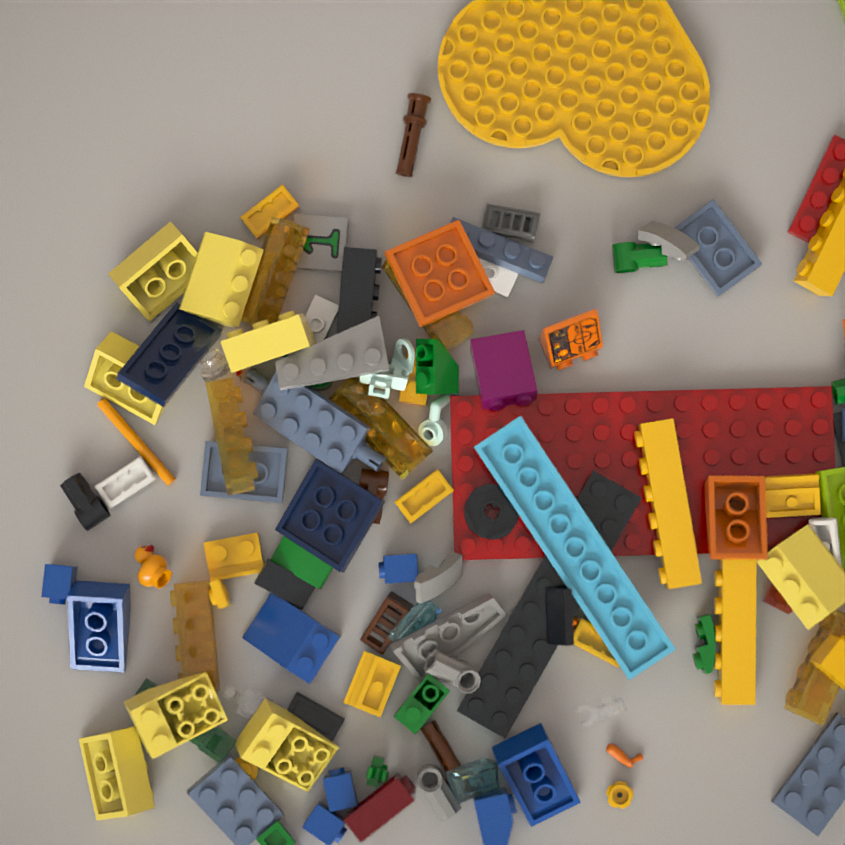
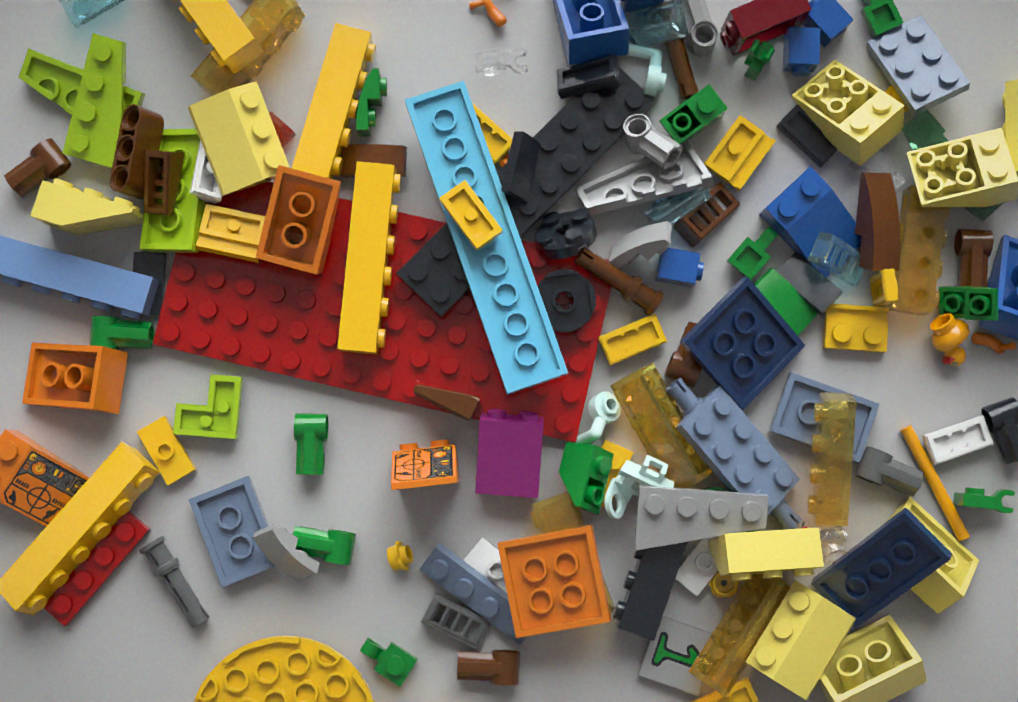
camera: 170 degrees left, 0 degrees up
none -> yellow plate [137,416,197,486]
none -> dark grey pin [139,536,210,628]
none -> lime plate [173,374,243,439]
none -> green piece [294,413,329,475]
none -> reddish brown slope [340,144,407,178]
none -> green plate [360,638,418,687]
none -> yellow plate [387,541,414,571]
none -> reddish brown slope [413,385,481,421]
none -> yellow plate [439,180,503,251]
none -> reddish brown piece [457,650,520,685]
none -> black plate [534,208,597,259]
none -> black tile [557,54,619,99]
none -> reddish brown pin [573,246,664,316]
none -> light aqua plate [627,43,666,97]
none -> yellow plate [708,571,739,598]
none -> green plate [726,227,778,280]
none -> clear light blue slope [807,232,864,286]
none -> reddish brown slope [855,172,901,271]
none -> dark grey piece [855,446,924,497]
none -> green slope [938,286,999,321]
none -> green plate [953,487,1015,513]
none -> reddish brown piece [954,228,994,287]
none -> orange piece [971,332,1016,354]

